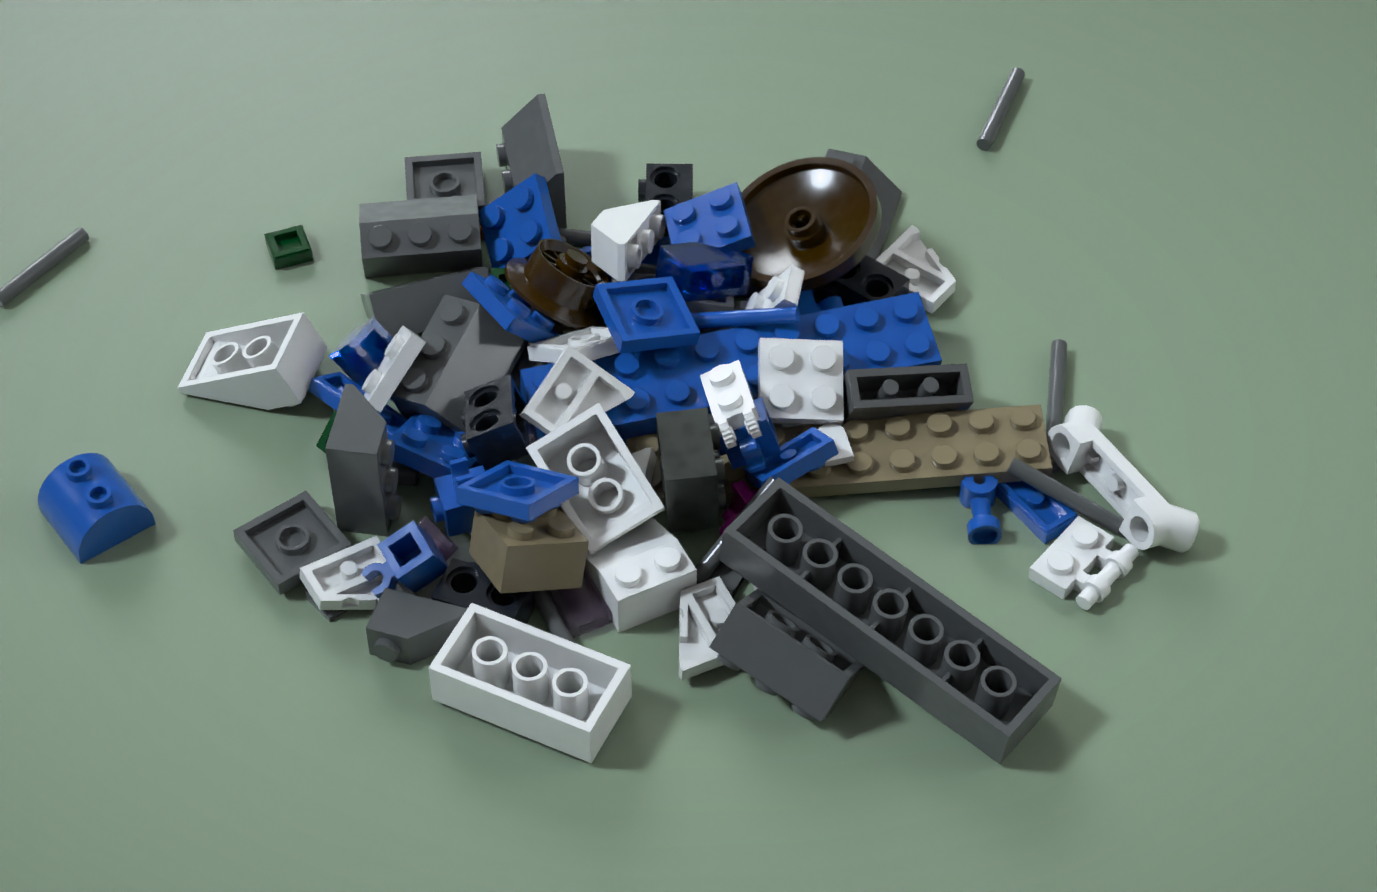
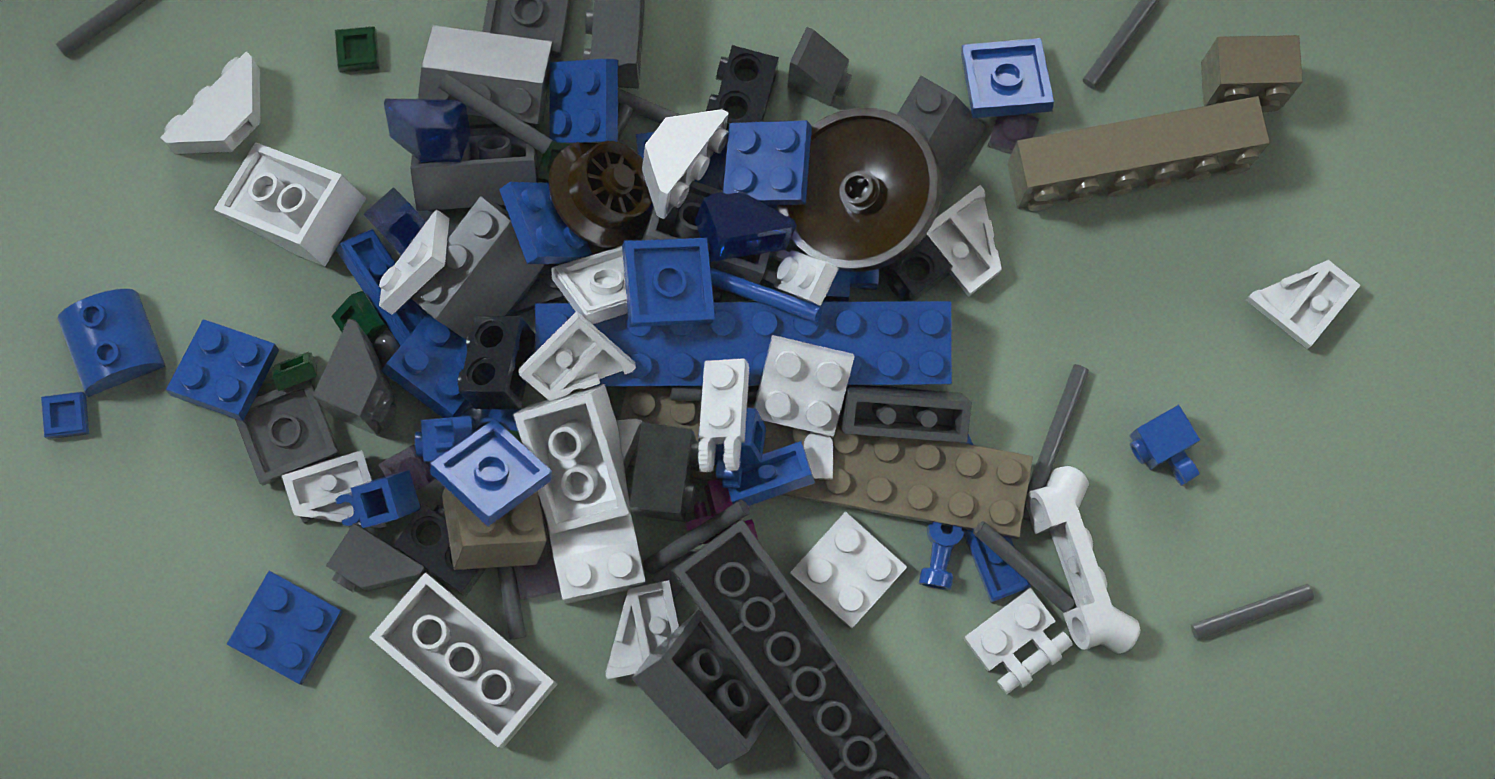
camera: 10 degrees right, 30 degrees up
none -> blue tile [41,392,90,439]
none -> white slope [160,51,260,154]
none -> blue plate [166,319,279,421]
none -> blue plate [227,571,344,685]
none -> dark green tile [273,352,317,391]
none -> clear blue slope [384,99,471,162]
none -> dark grey bar [438,74,552,154]
none -> dark grey slope [787,27,852,106]
none -> white plate [790,511,907,629]
none -> plate [961,38,1054,118]
none -> clear purple plate [987,114,1039,155]
none -> dark tan brick [1007,96,1270,211]
none -> blue brick [1129,405,1200,486]
none -> dark grey bar [1191,584,1314,640]
none -> dark tan brick [1201,35,1303,112]
none -> white wing [1246,260,1360,349]

